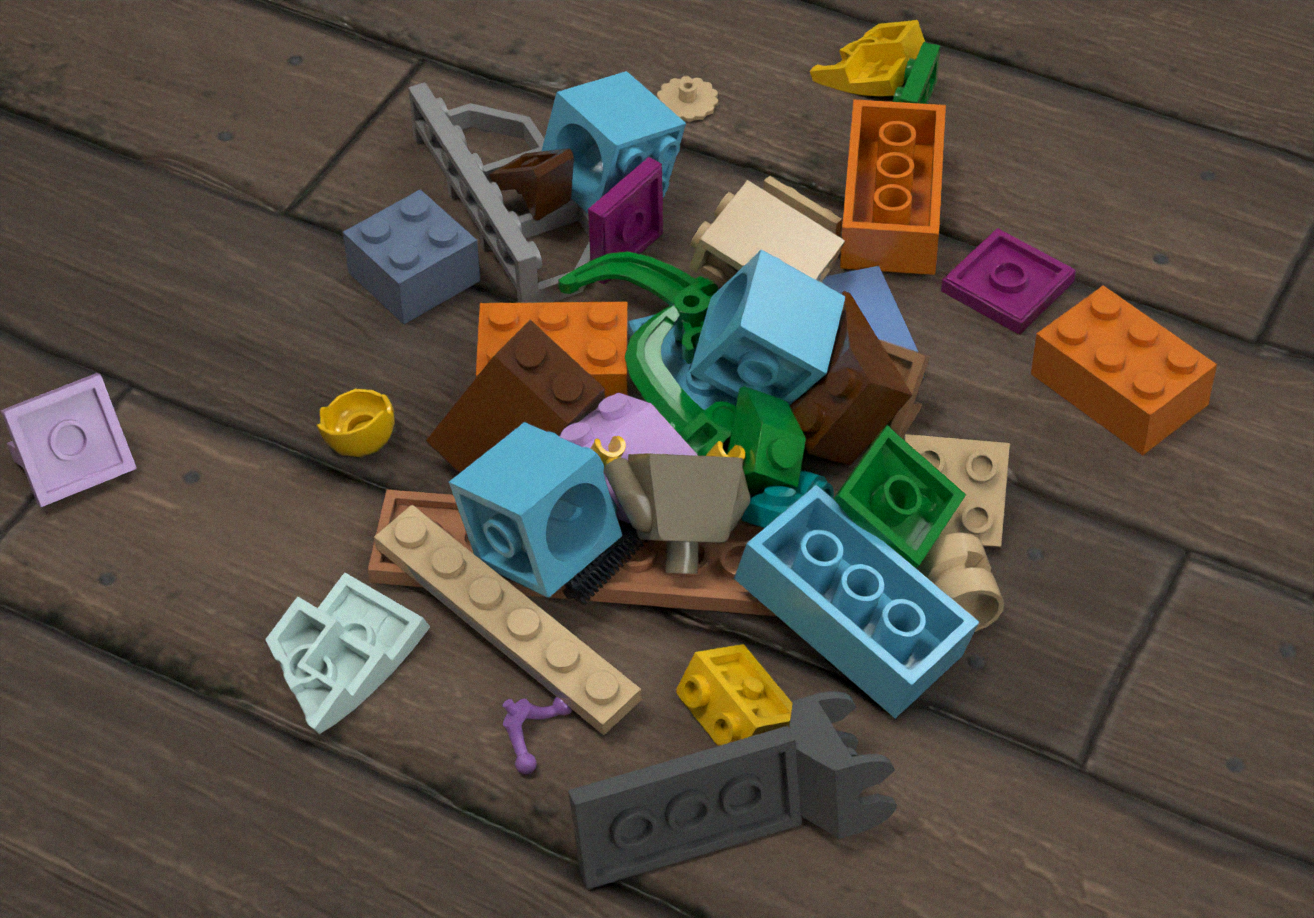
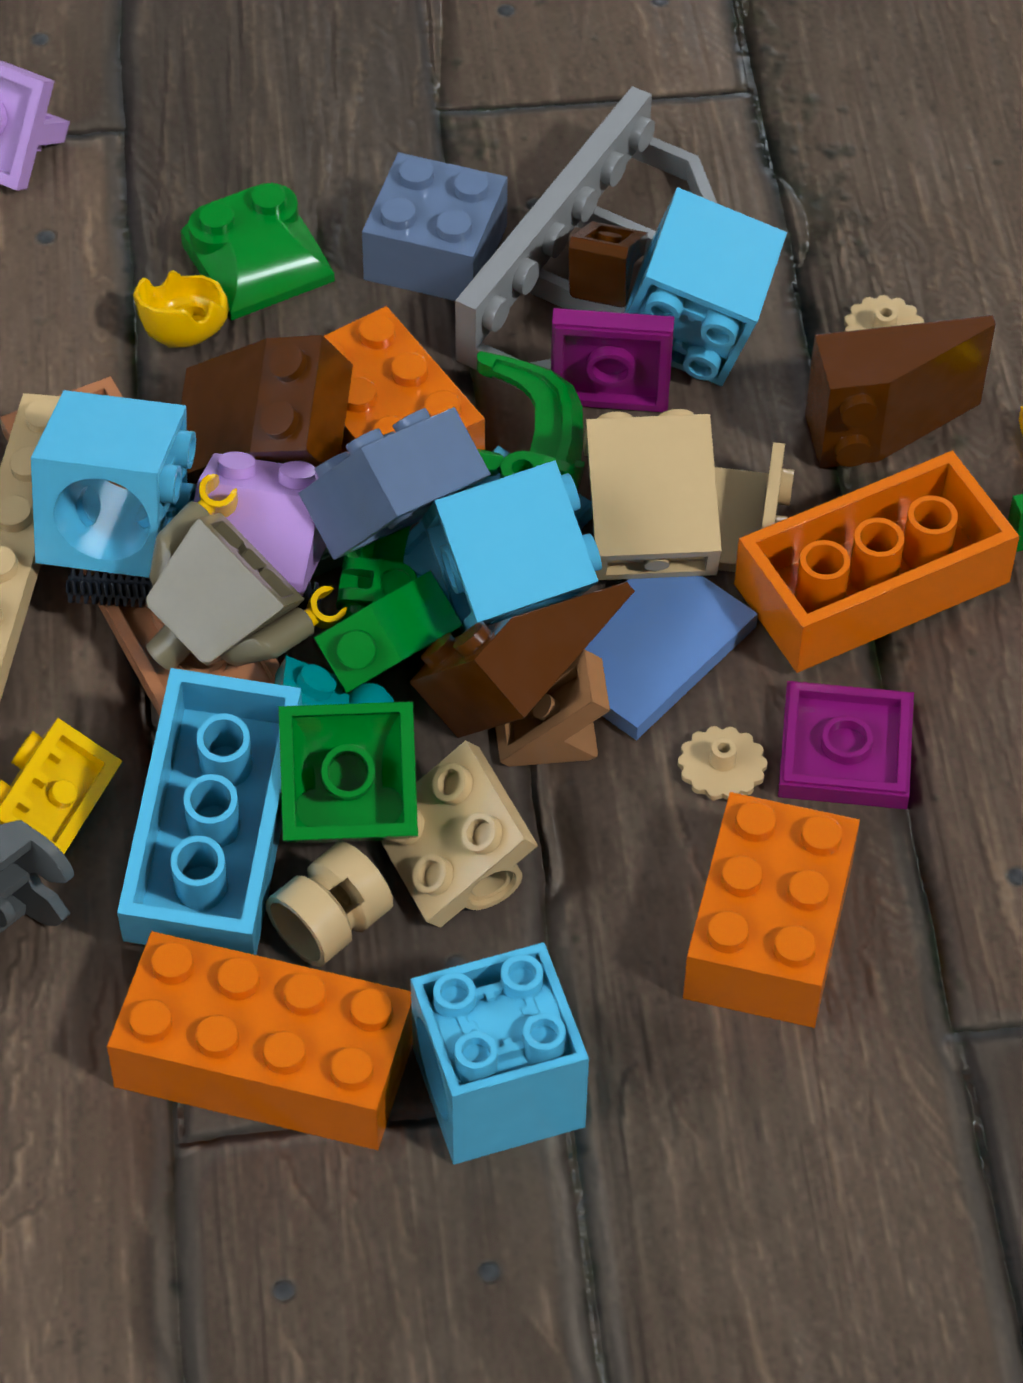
camera: 55 degrees right, 5 degrees up
none -> orange brick [107,931,413,1150]
none -> green slope [181,183,335,321]
none -> sand blue brick [298,407,491,560]
none -> medium azure brick [411,942,589,1165]
none -> tan piece [678,726,768,801]
none -> reddish brown slope [805,315,996,469]

